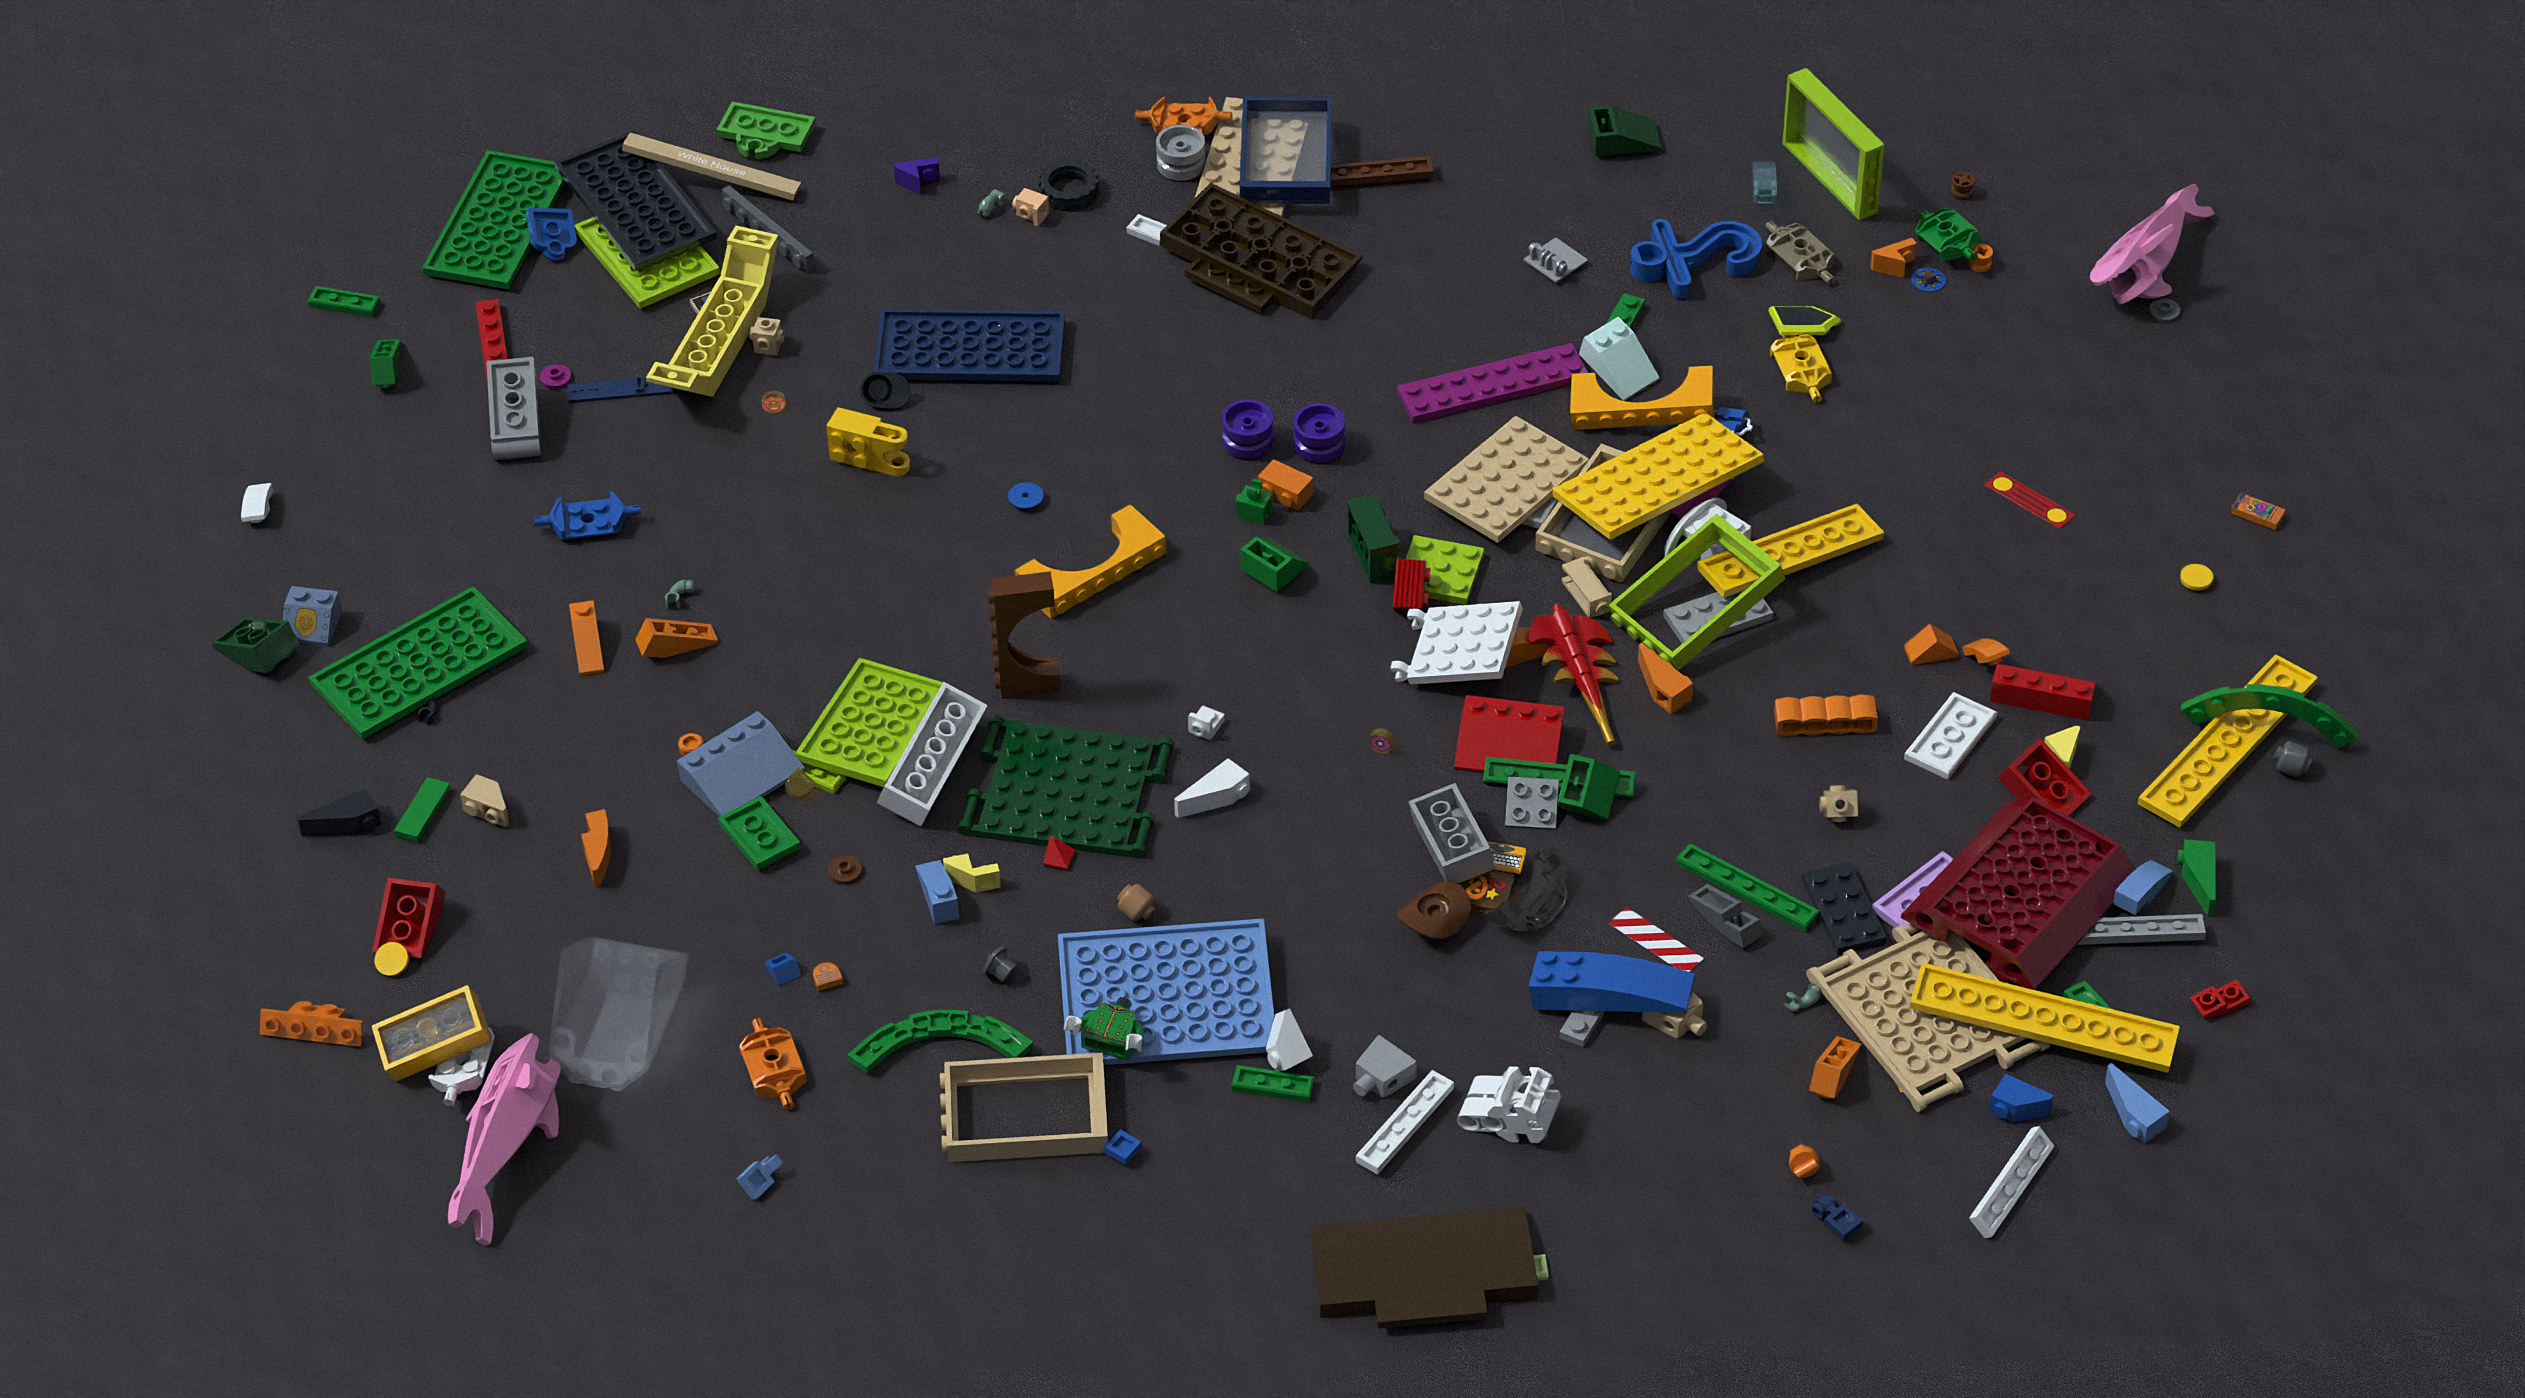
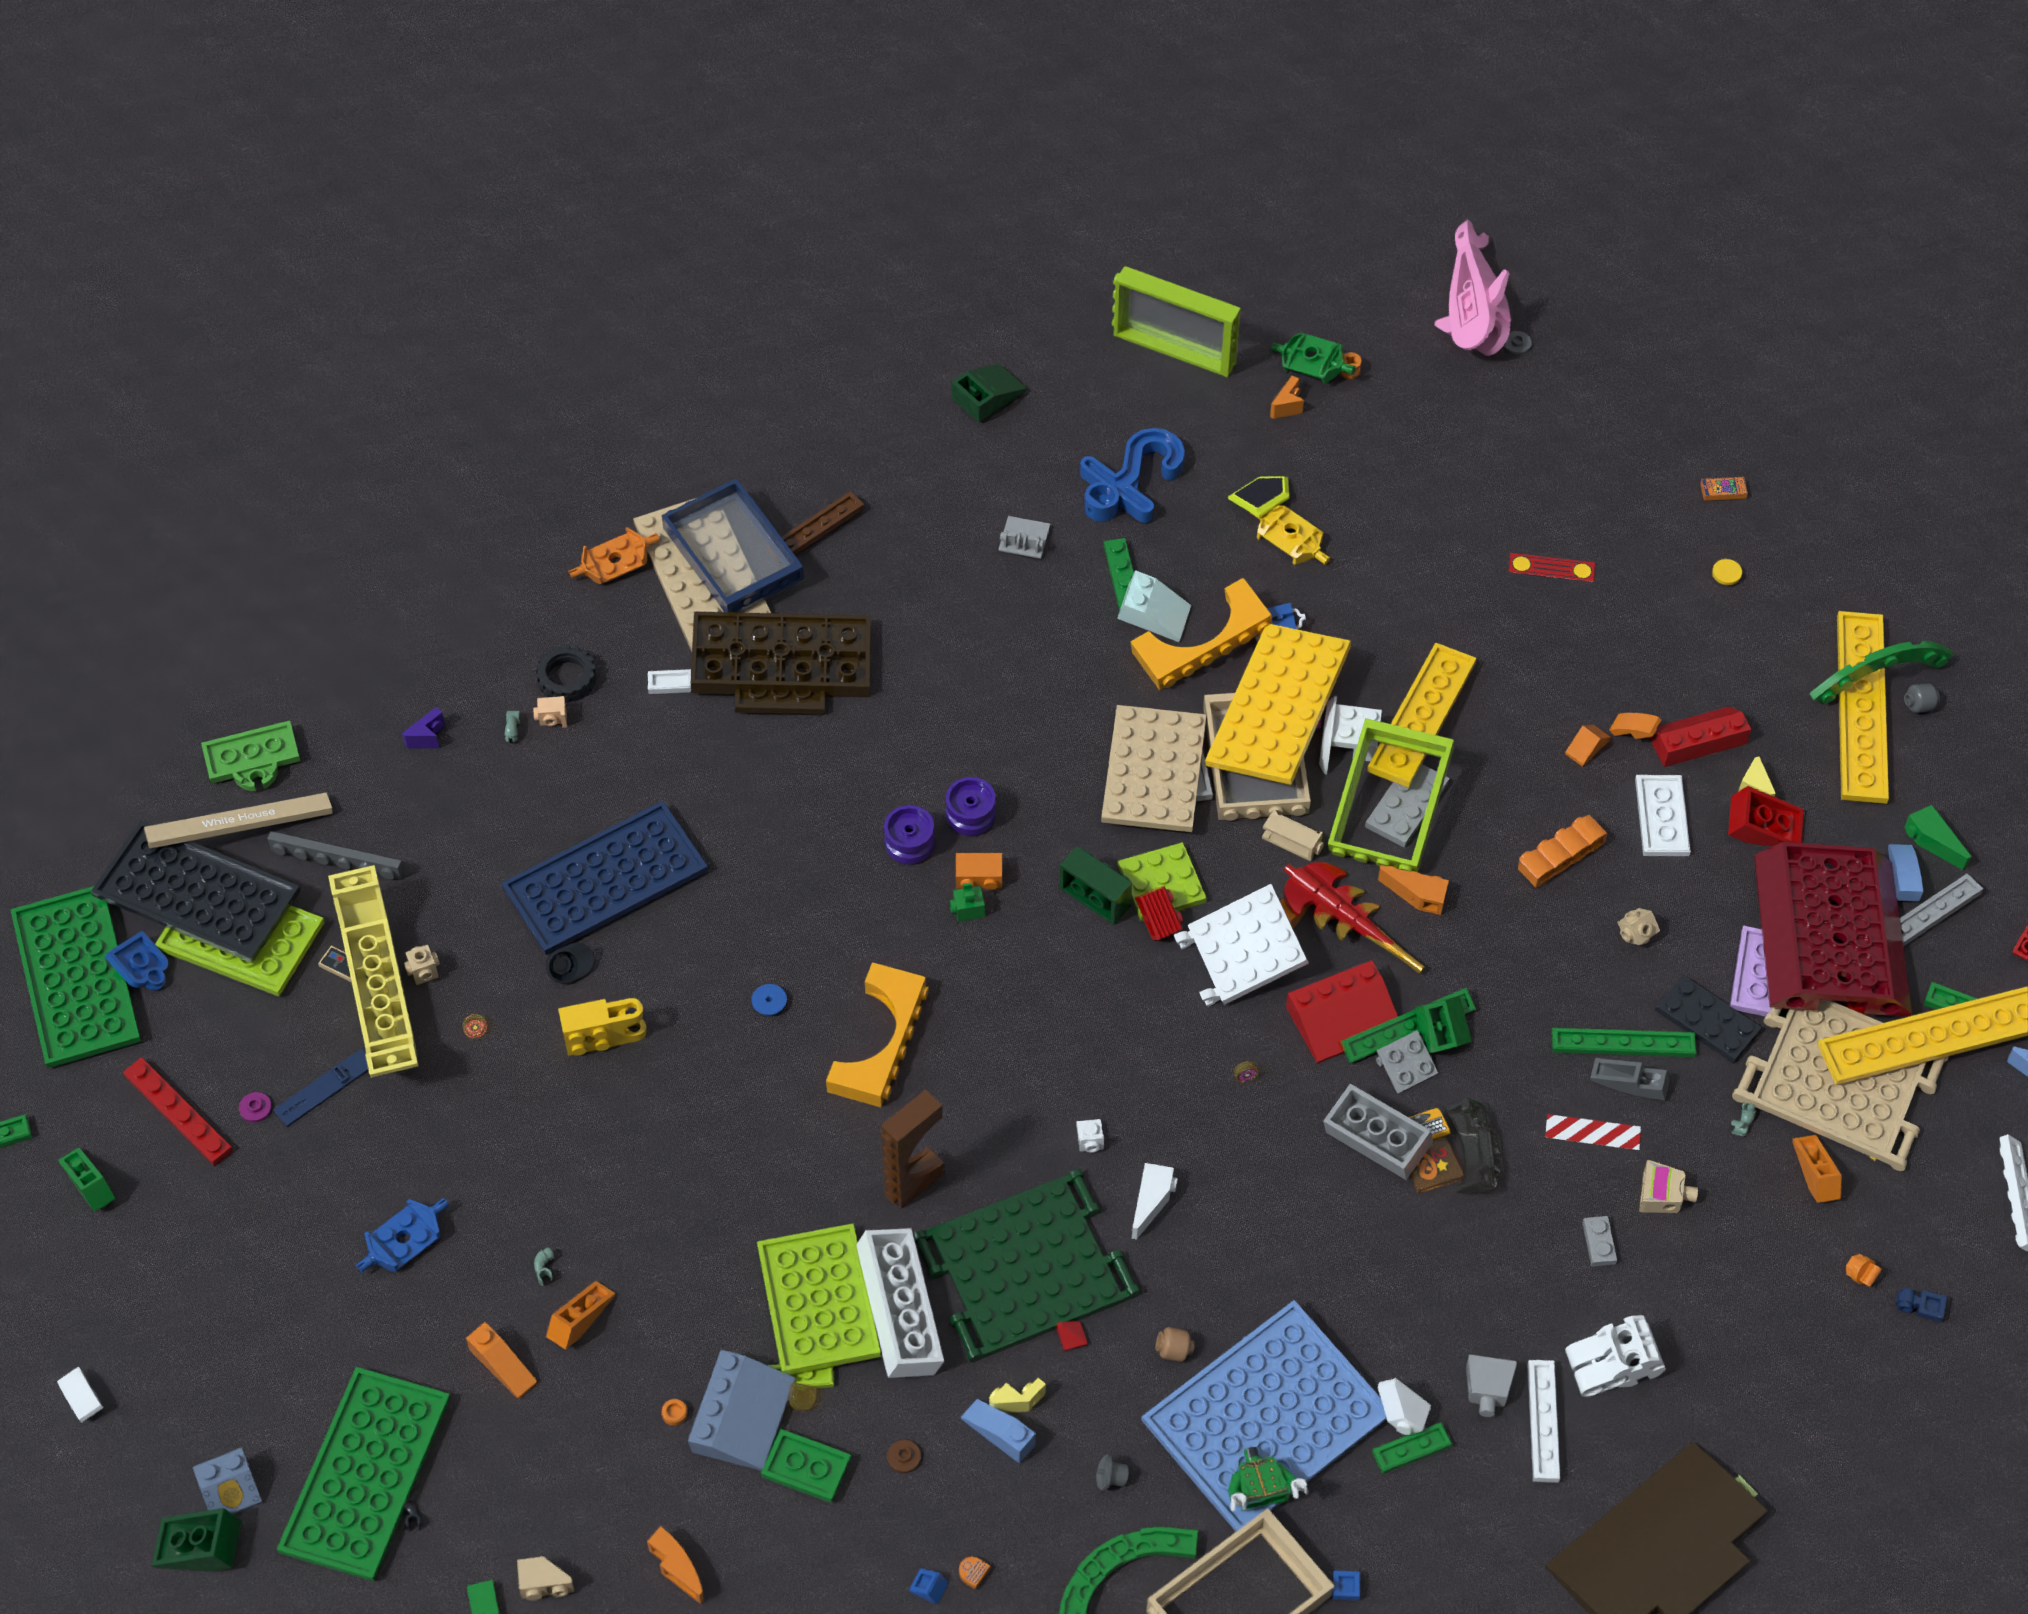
camera: 35 degrees left, 10 degrees up
light grey hinge [487,357,542,460] -> none
light grey wheel [1156,125,1205,181] -> none
green slope [1240,536,1309,592] -> none
magenta plate [1397,343,1588,423] -> none
reddish brown hat [1397,881,1471,939] -> none
blue slope [1529,951,1695,1013] -> none
clear light blue slope [1752,161,1777,204] -> none
dark tan plate [1765,221,1836,285] -> none
piece [1911,268,1946,292] -> none
reddish brown wheel [1951,172,1975,200] -> none
blue slope [1989,1074,2054,1122] -> none

